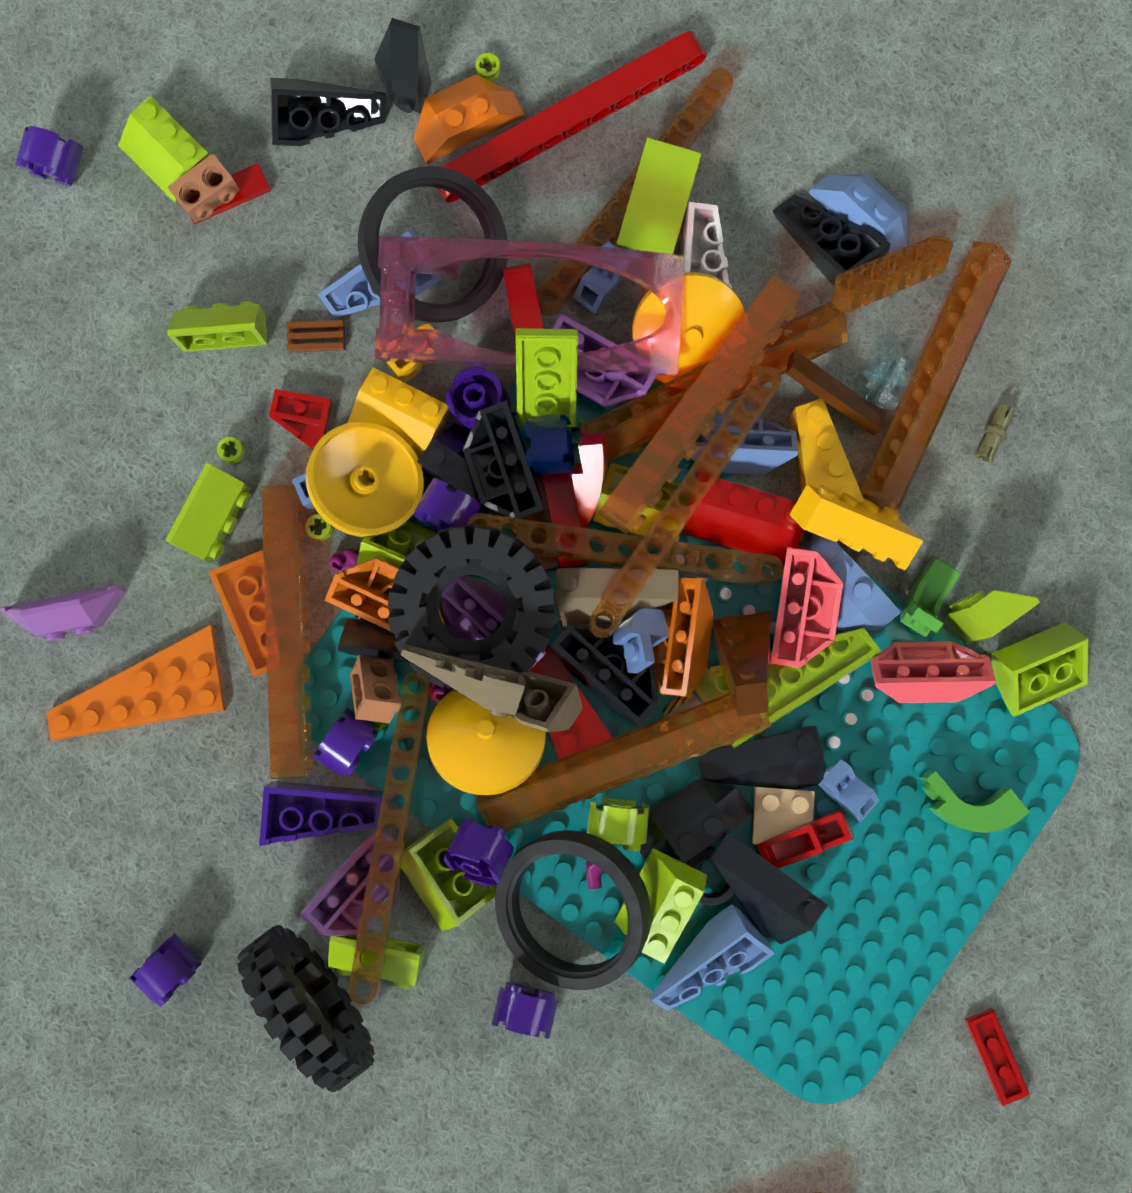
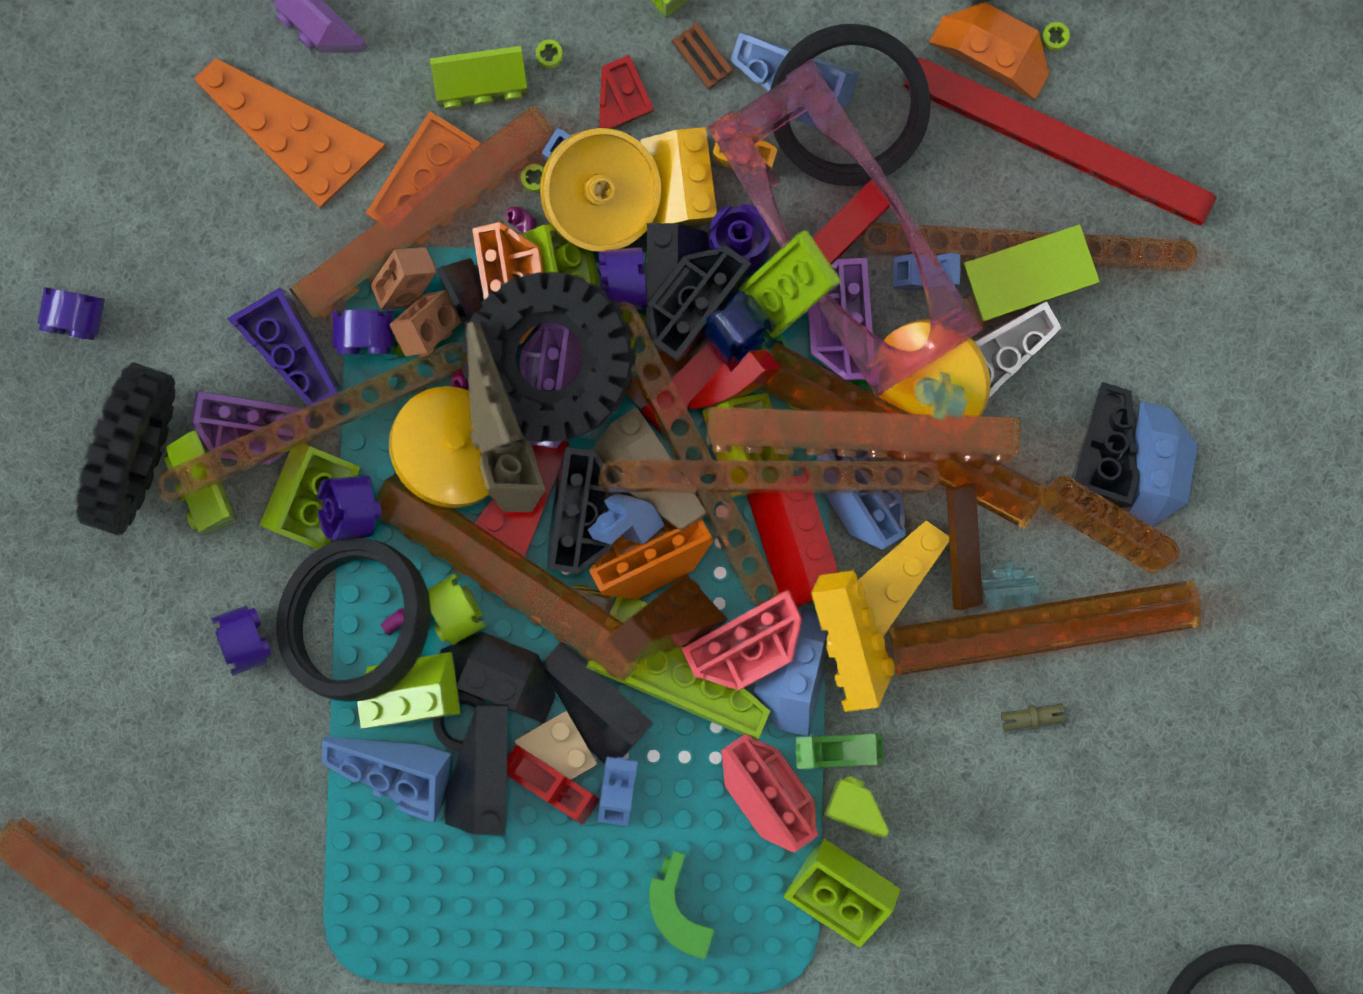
camera: 55 degrees right, 0 degrees up
none -> nougat brick [371,247,437,310]
none -> clear light blue hips [915,371,967,421]

